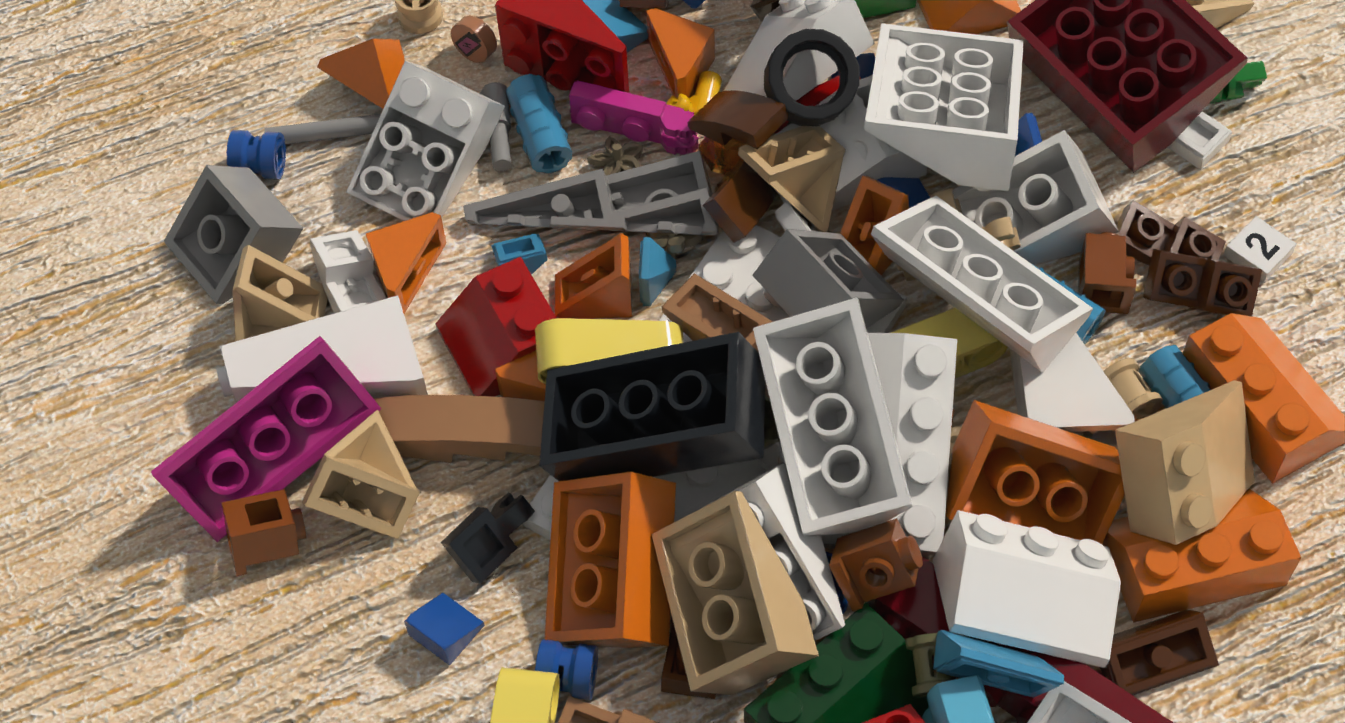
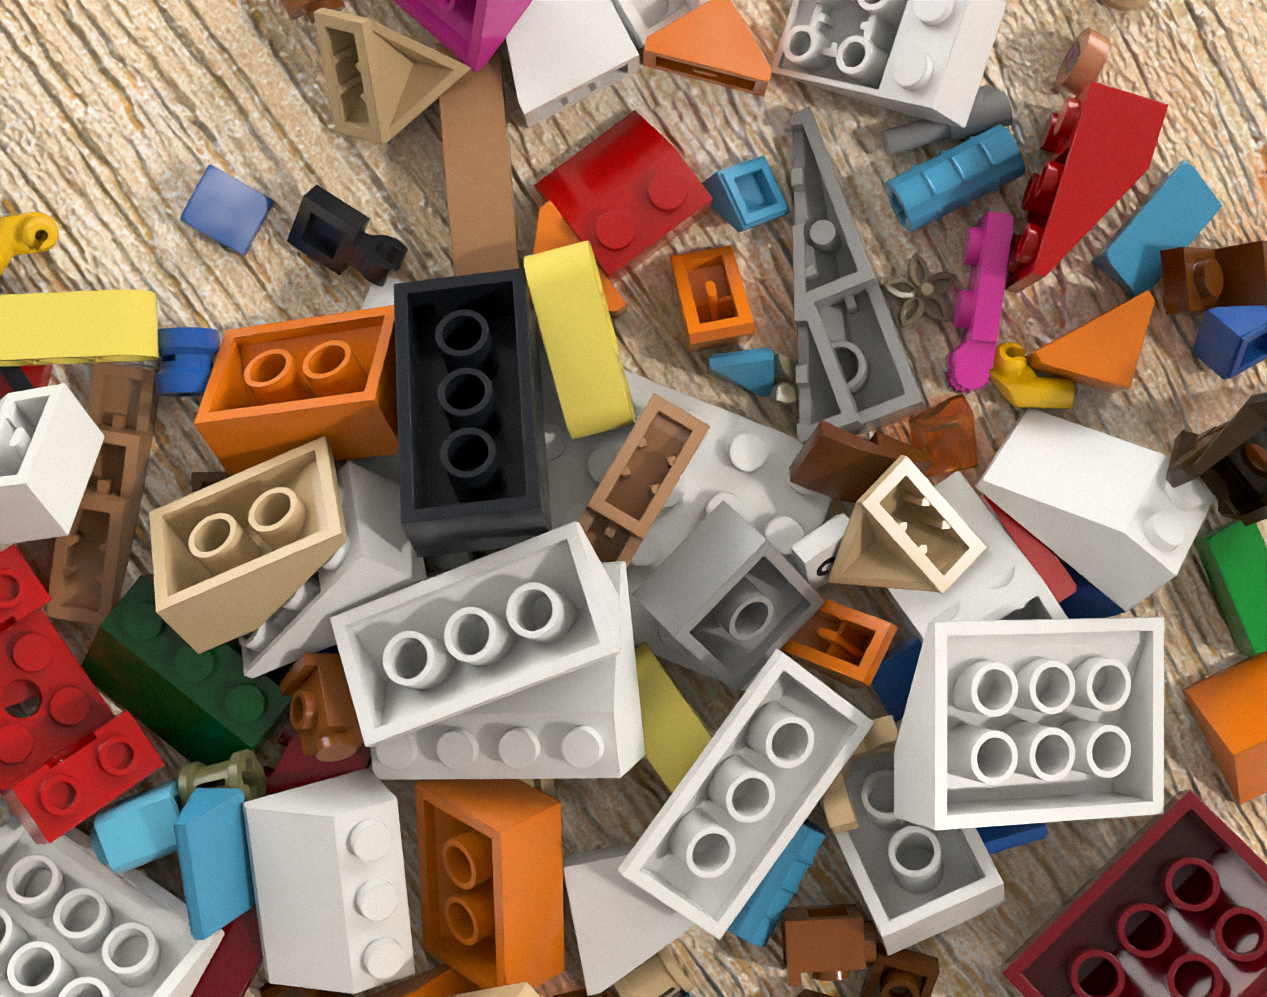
camera: 75 degrees right, 30 degrees up
reddish brown slope [687,90,789,149] -> none
black tyre [764,29,860,126] -> none

